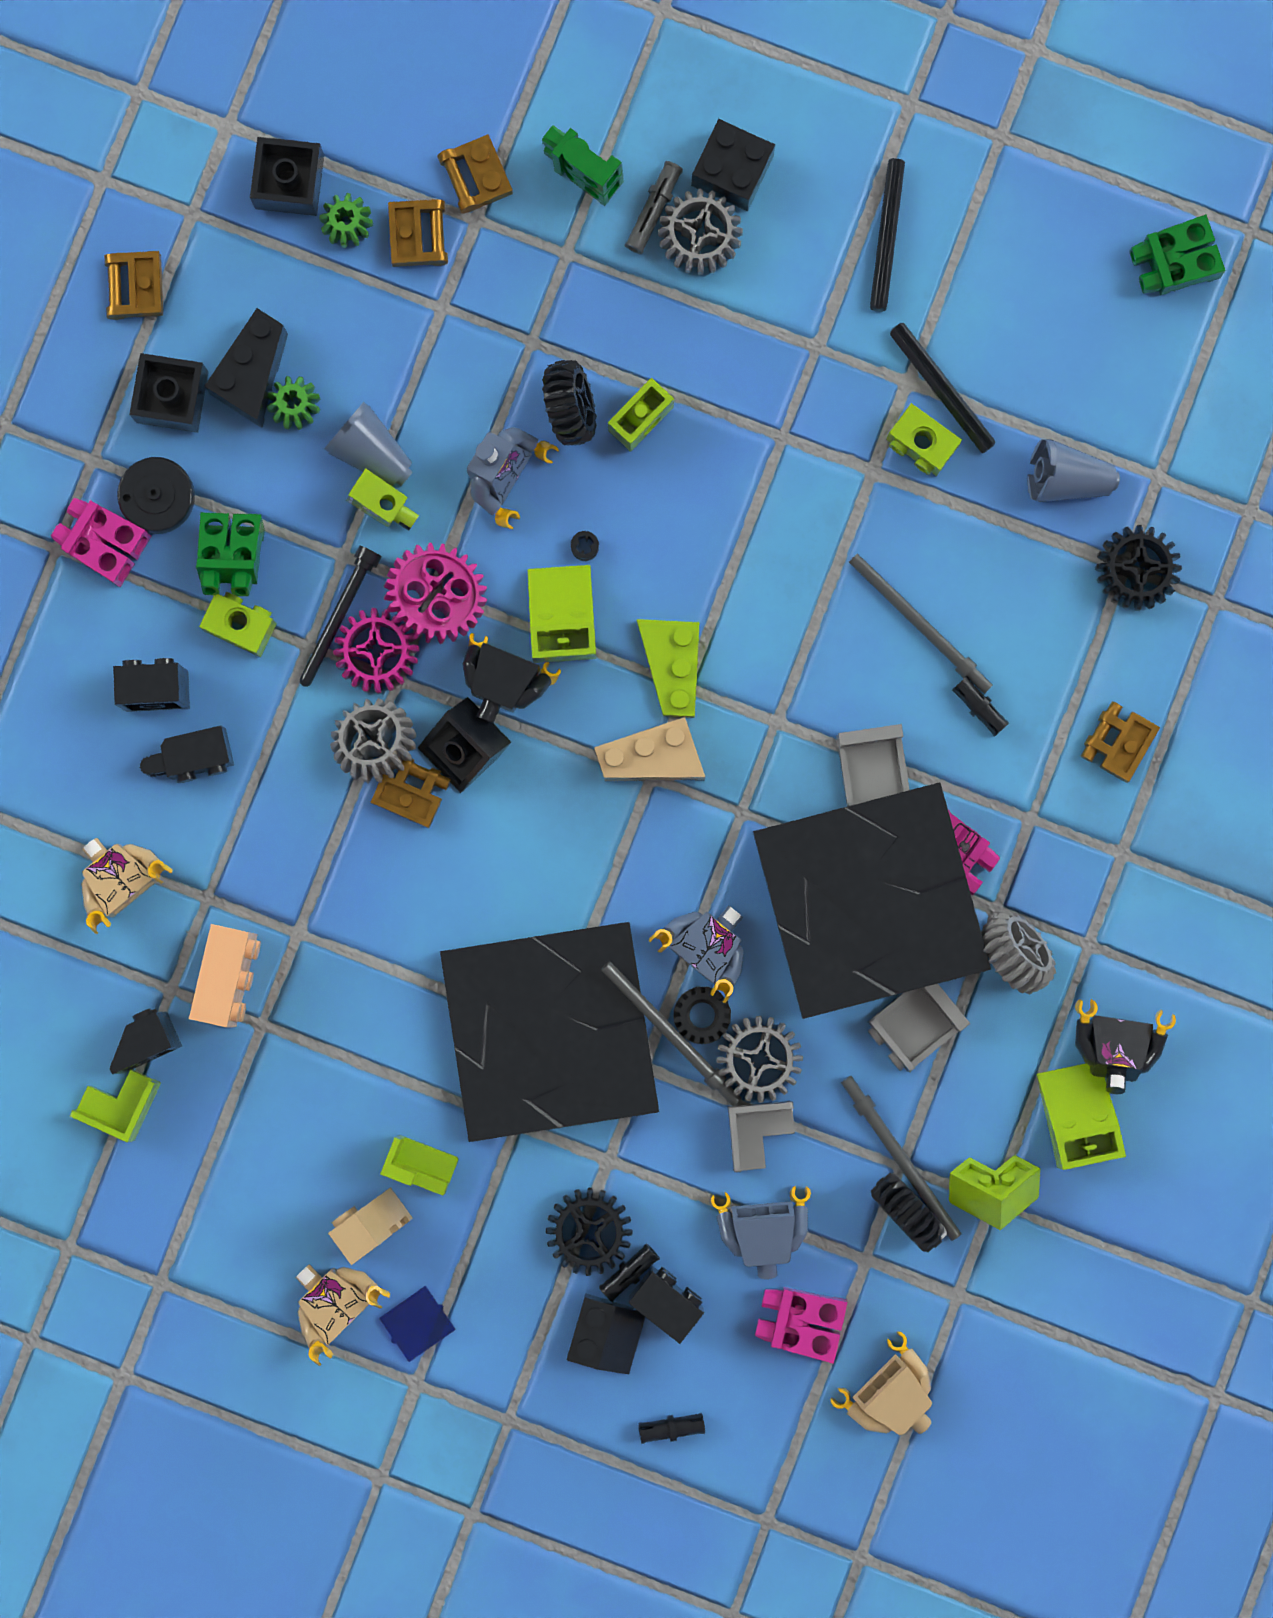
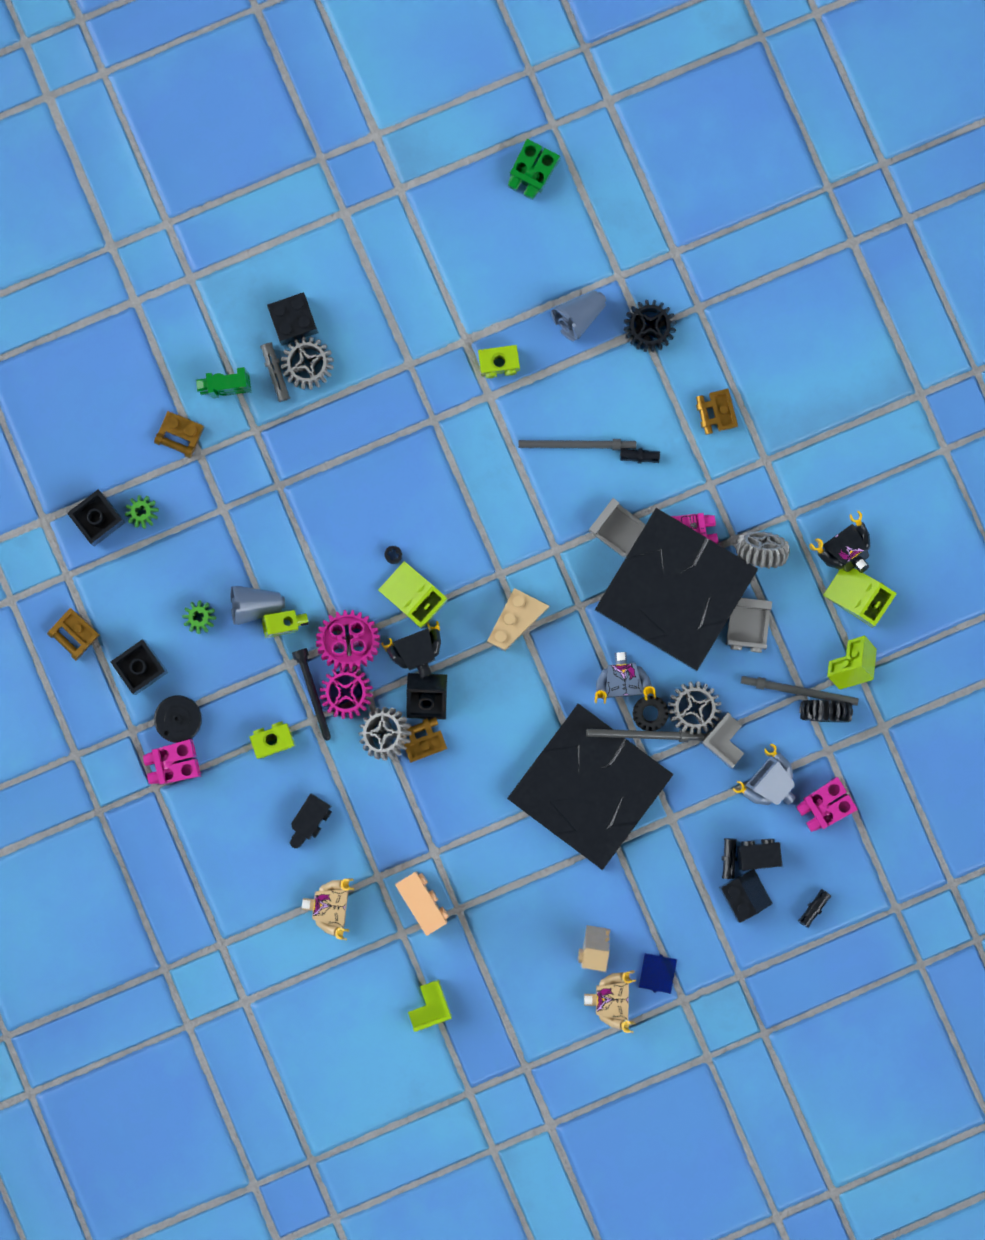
camera: 40 degrees left, 0 degrees up
black slope [109,1009,182,1074] -> none
black brick [113,658,190,712] -> none
green hips [196,512,265,596] -> none
black wedge [205,308,288,428] -> none
lime panel [380,1135,459,1196] -> none
pearl gold plate [388,199,448,267] -> none
sand blue torso [467,427,559,529] -> none
black gear [542,360,597,446] -> none
black gear [546,1187,633,1276] -> none
lime brick [608,377,674,452] -> none
lime wing [637,619,700,718] -> none
tan torso [830,1331,932,1435] -> none
black axle [870,158,905,312] -> none
black axle [890,323,995,453] -> none

